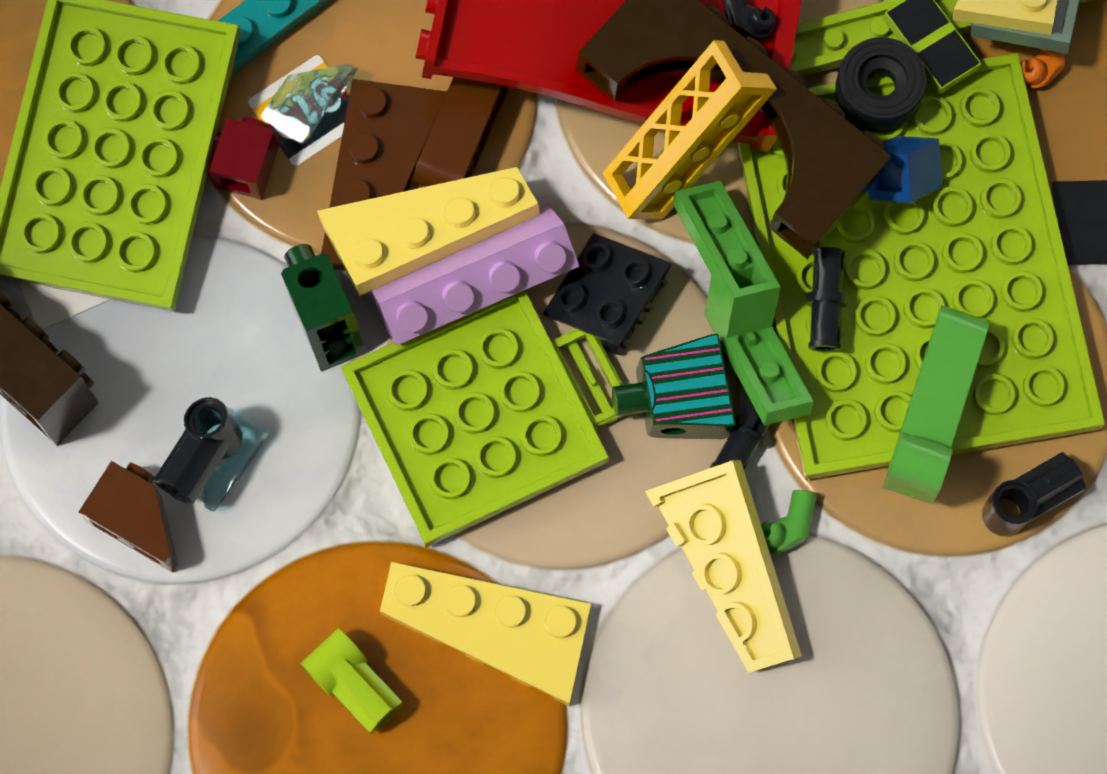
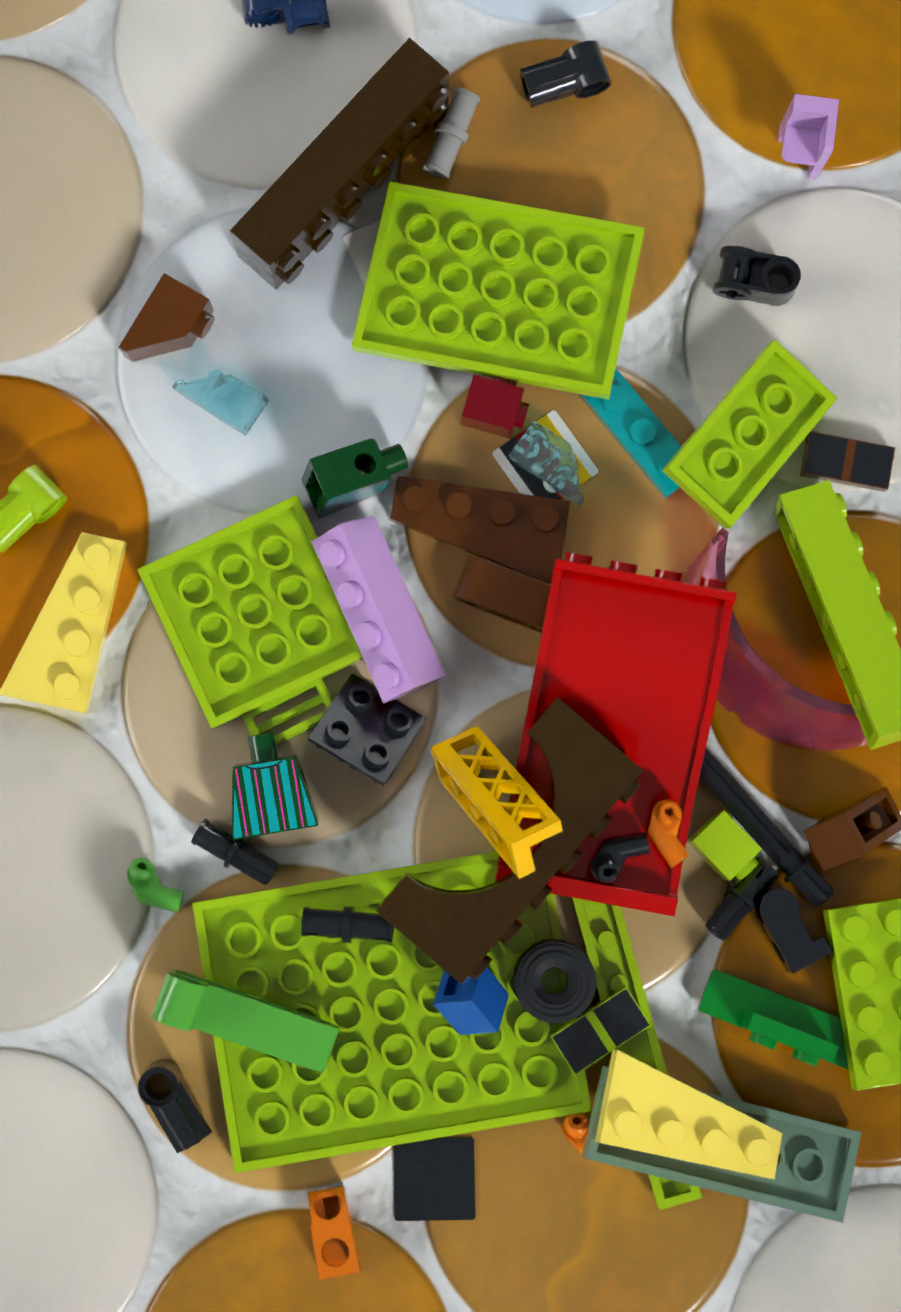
camera: 80 degrees right, 10 degrees up
black piece [153,397,243,504] -> none
light yellow wing [317,167,540,296] -> none
light yellow wing [645,460,802,673] -> none
bright green bracket [673,180,814,426] -> none

